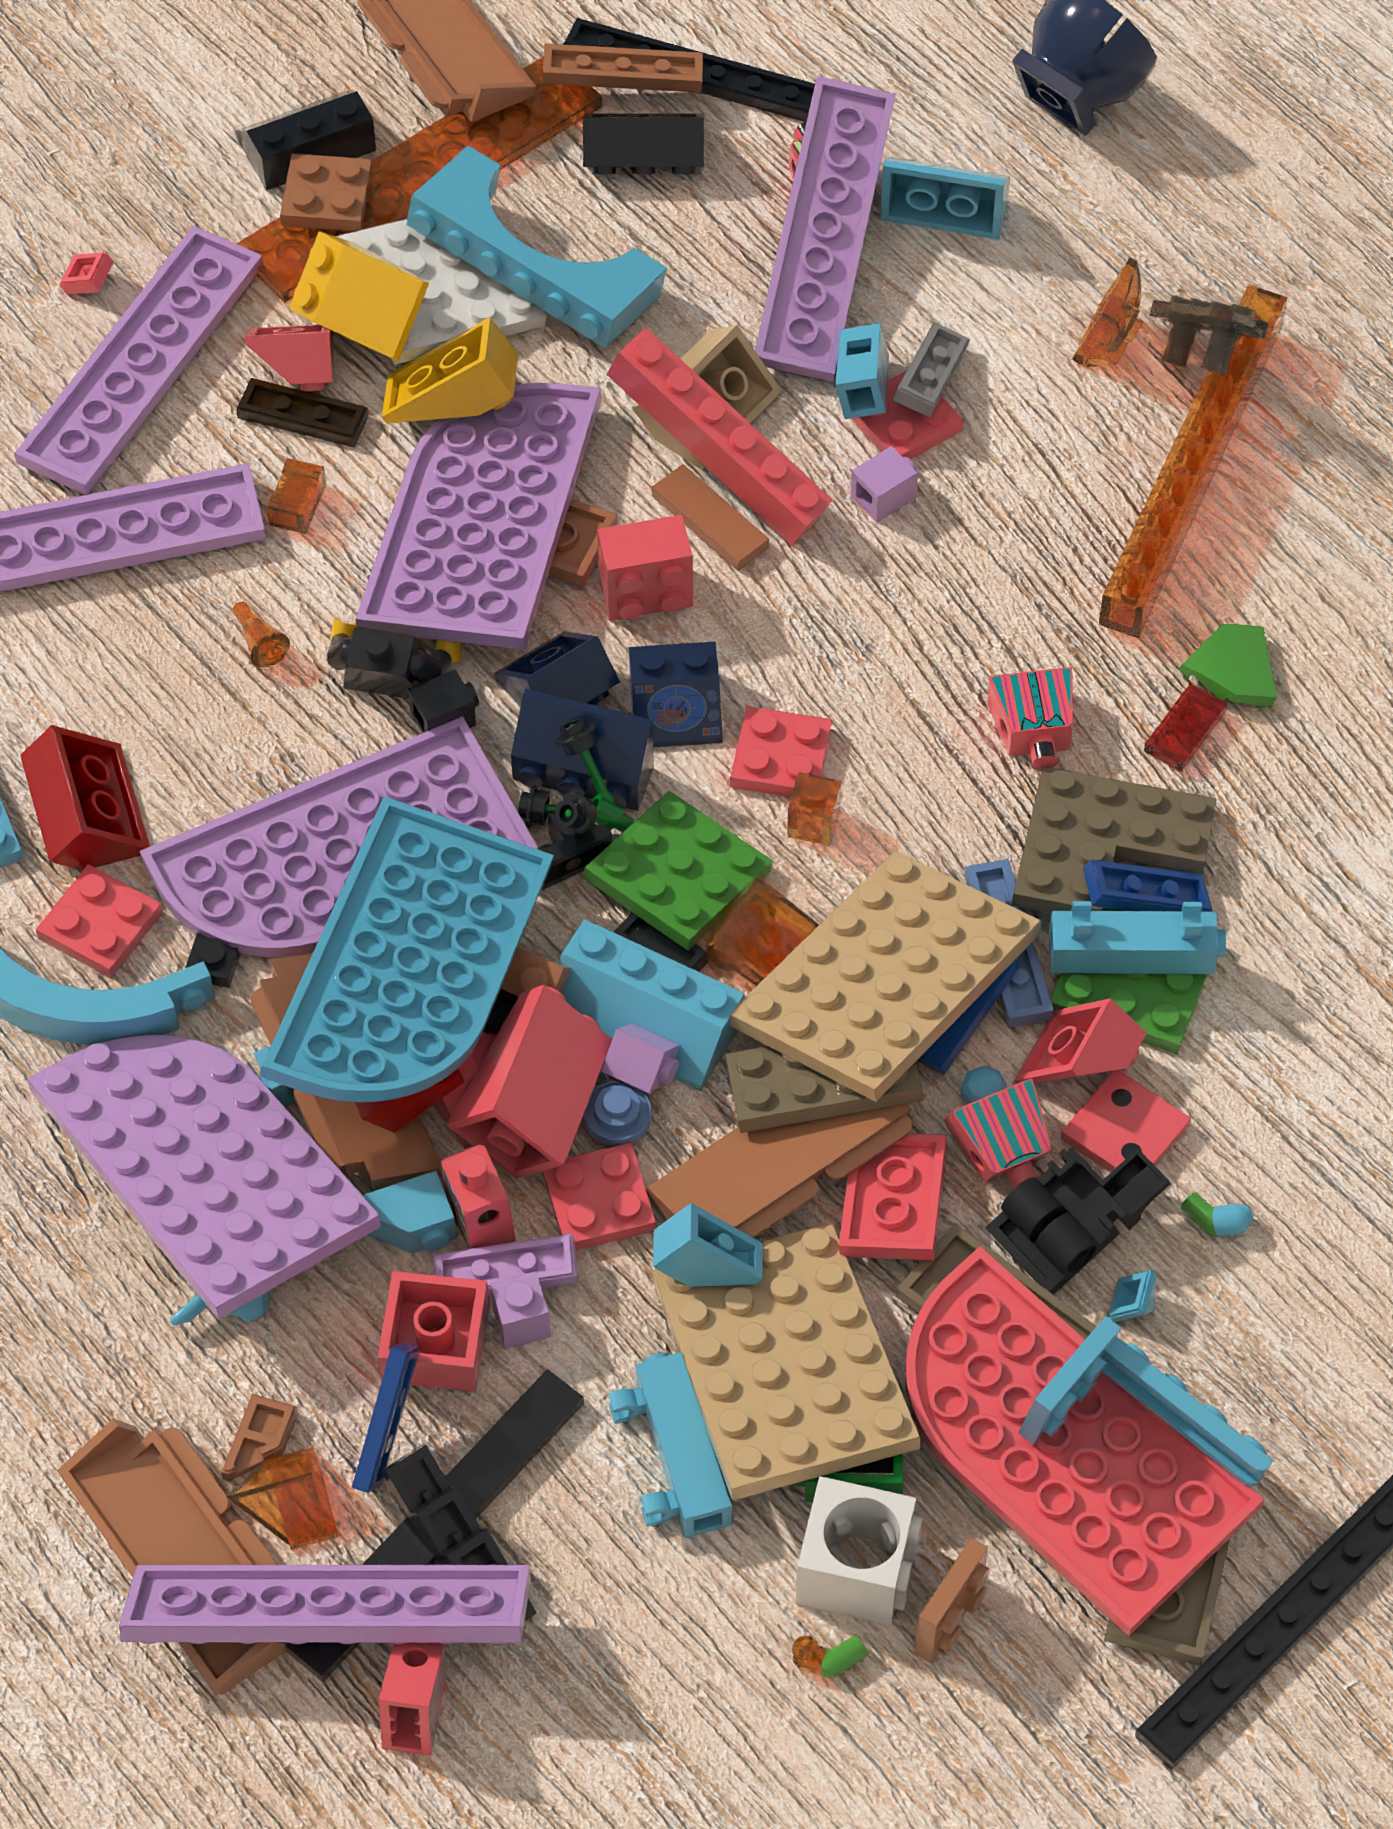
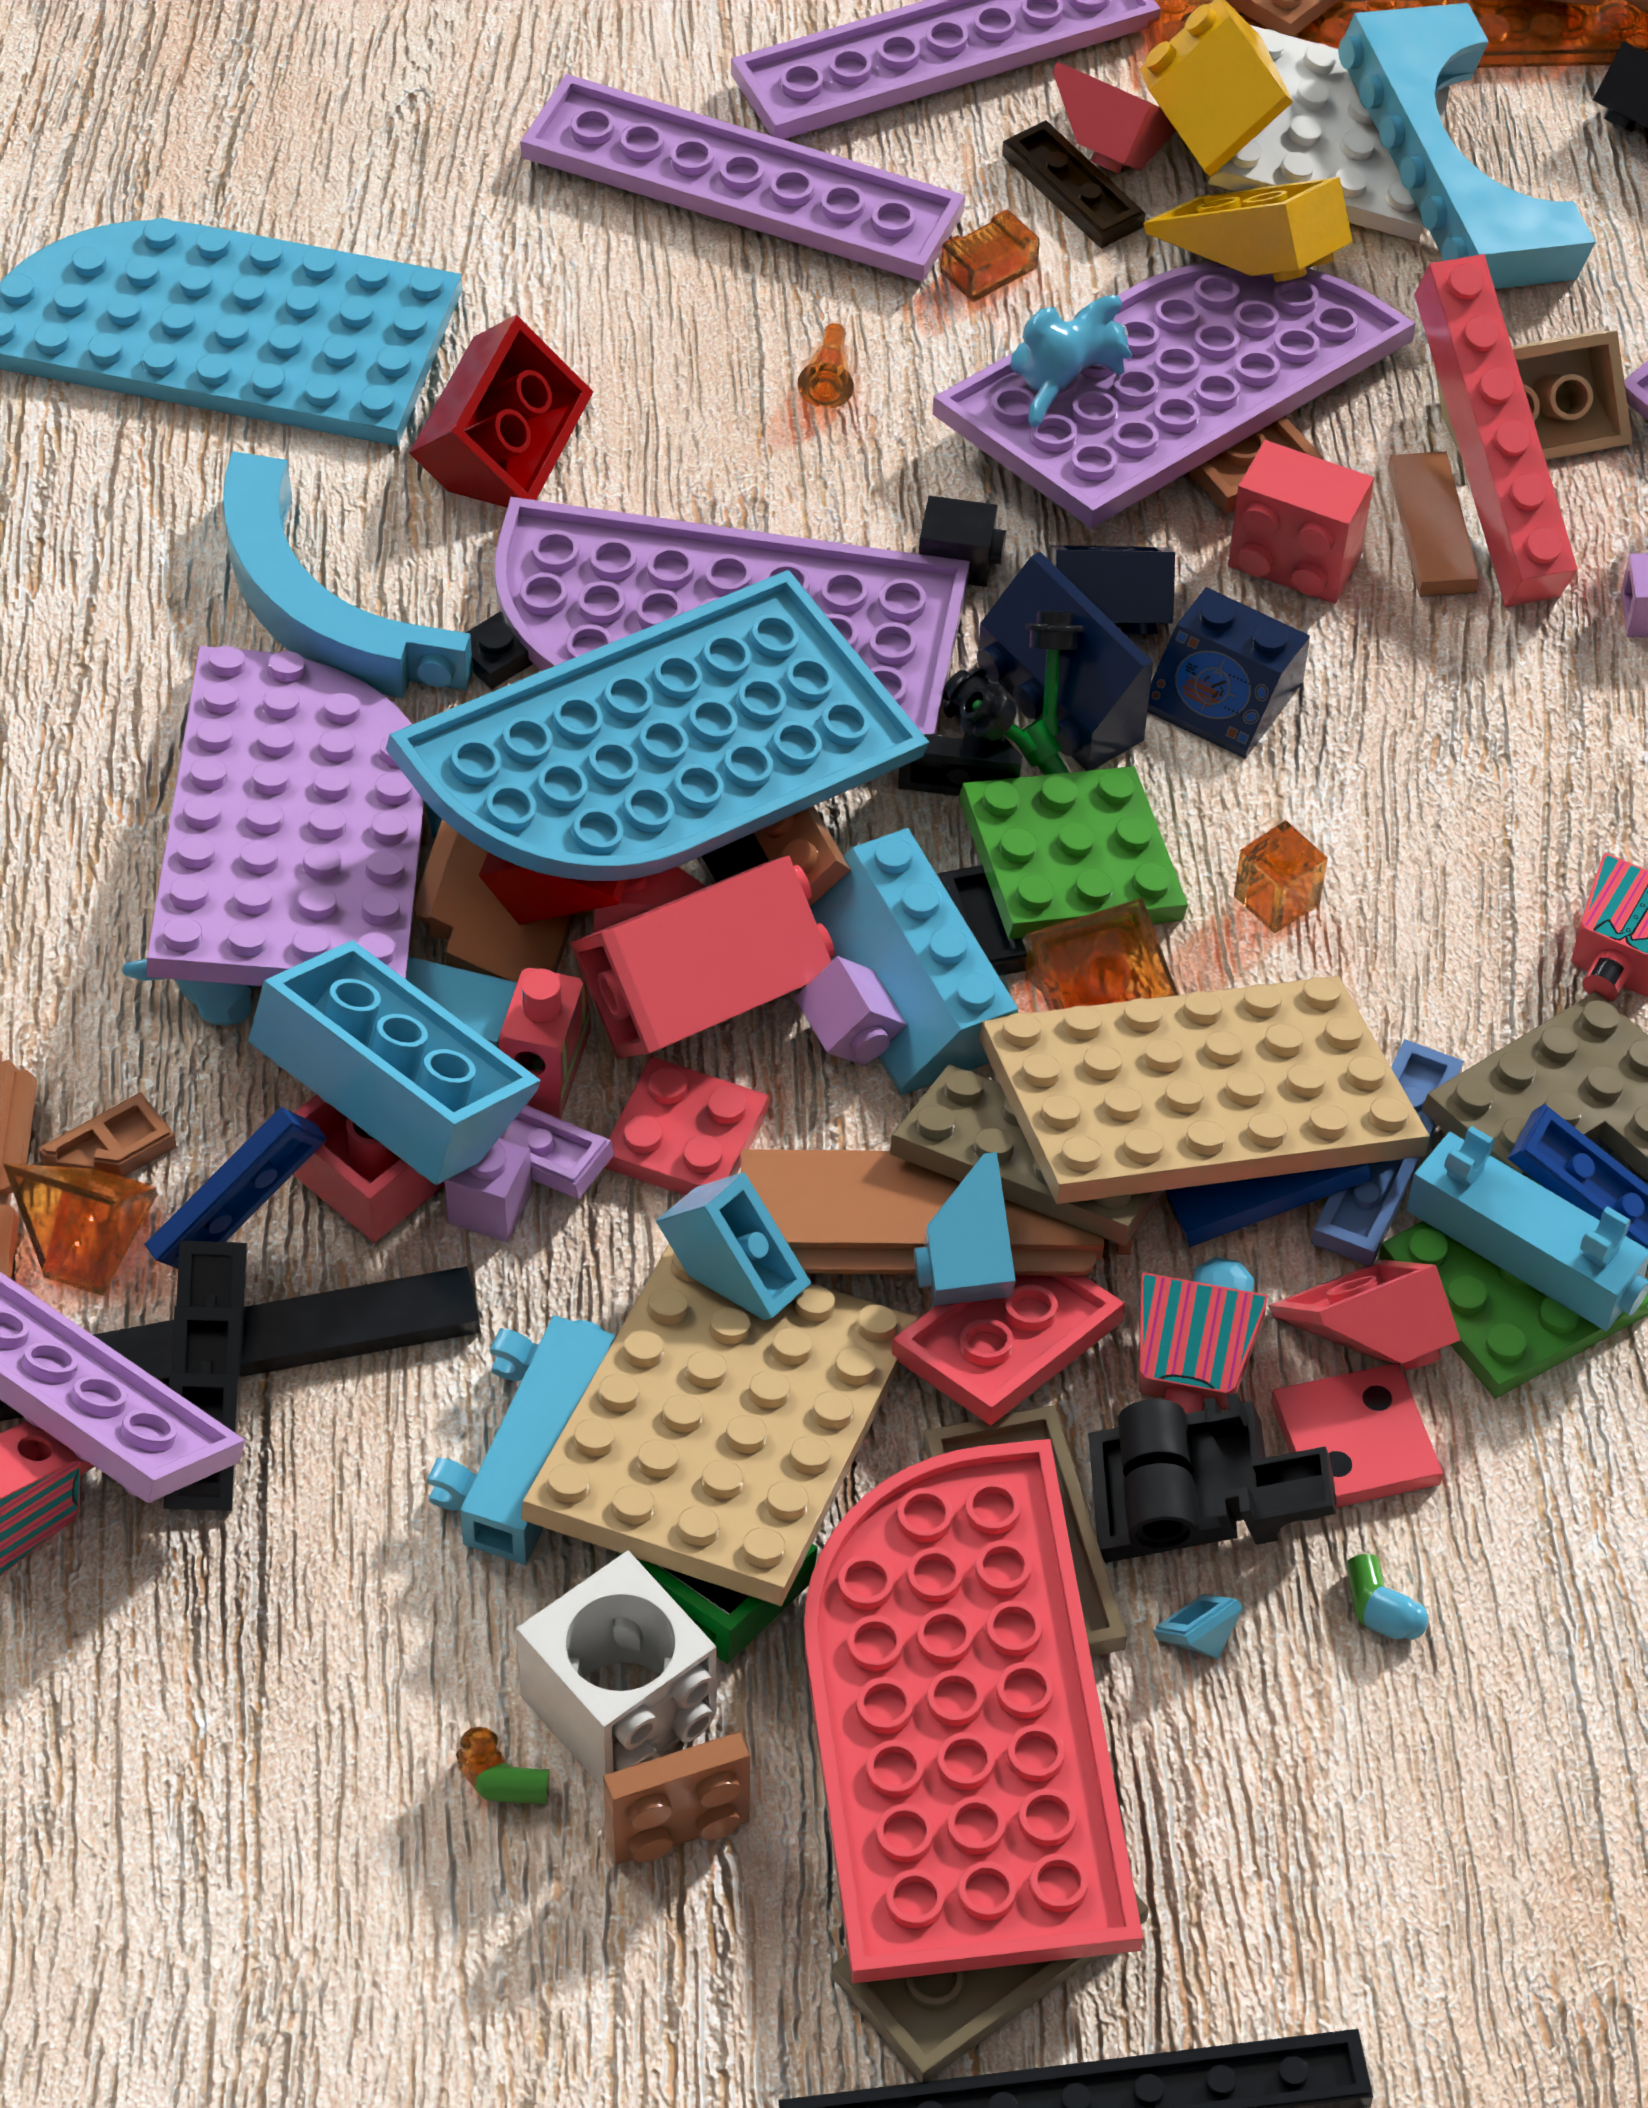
camera: 35 degrees right, 5 degrees down
coral plate [36,864,163,979] -> none
black torso [327,617,462,699] -> none
medium blue plate [584,1081,651,1147] -> none
coral plate [730,706,832,801] -> none
medium azure bracket [1018,1316,1274,1487] -> none
none -> medium azure slope [248,940,541,1185]
none -> medium azure slope [914,1152,1016,1306]
none -> medium azure animal [1010,295,1132,427]

